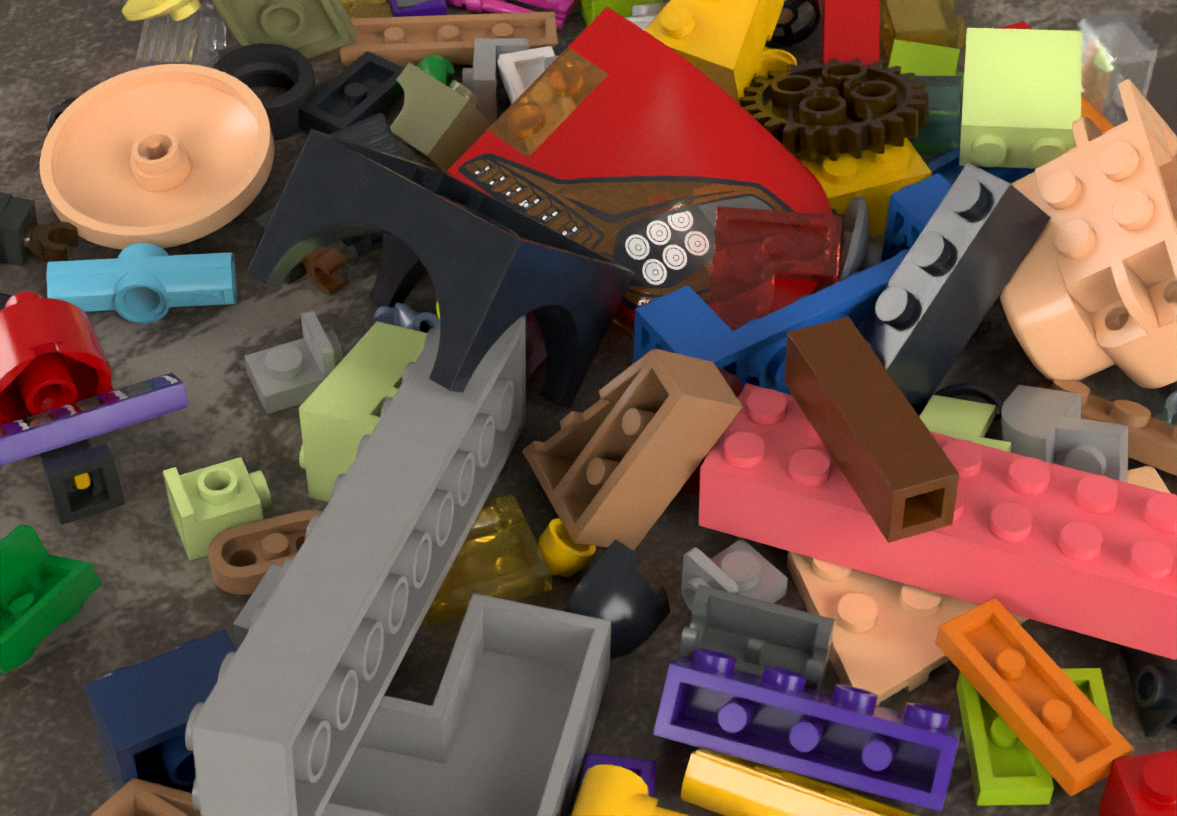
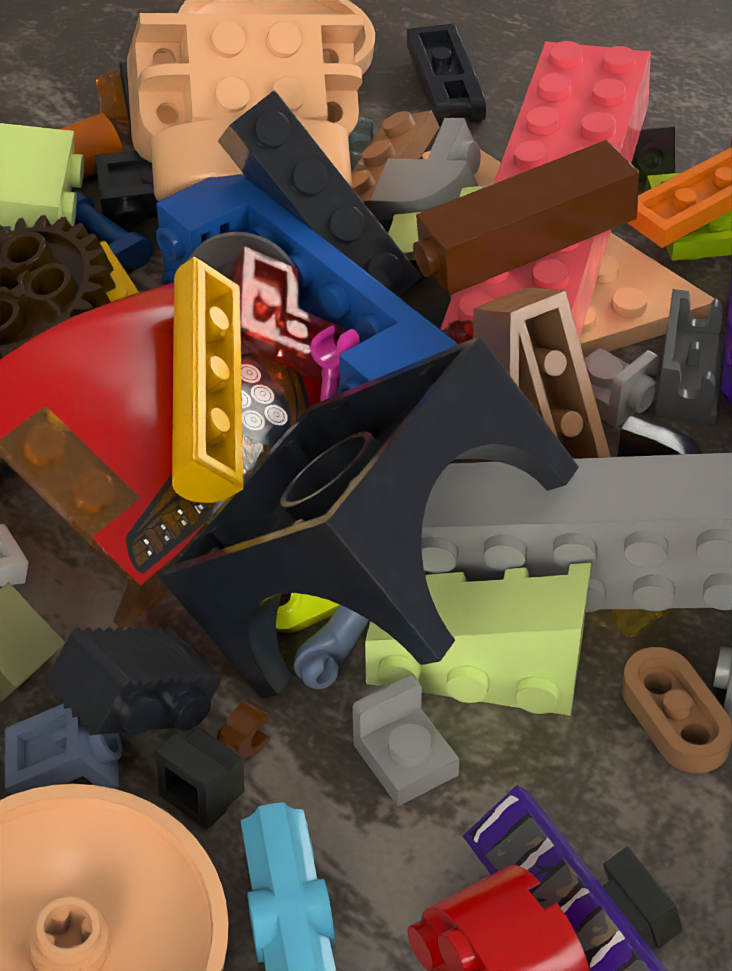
camera: 95 degrees left, 0 degrees up
yellowish green brick [163,457,272,561] -> none
none -> yellow brick [172,257,243,503]
none -> dark pink hand [310,325,360,401]

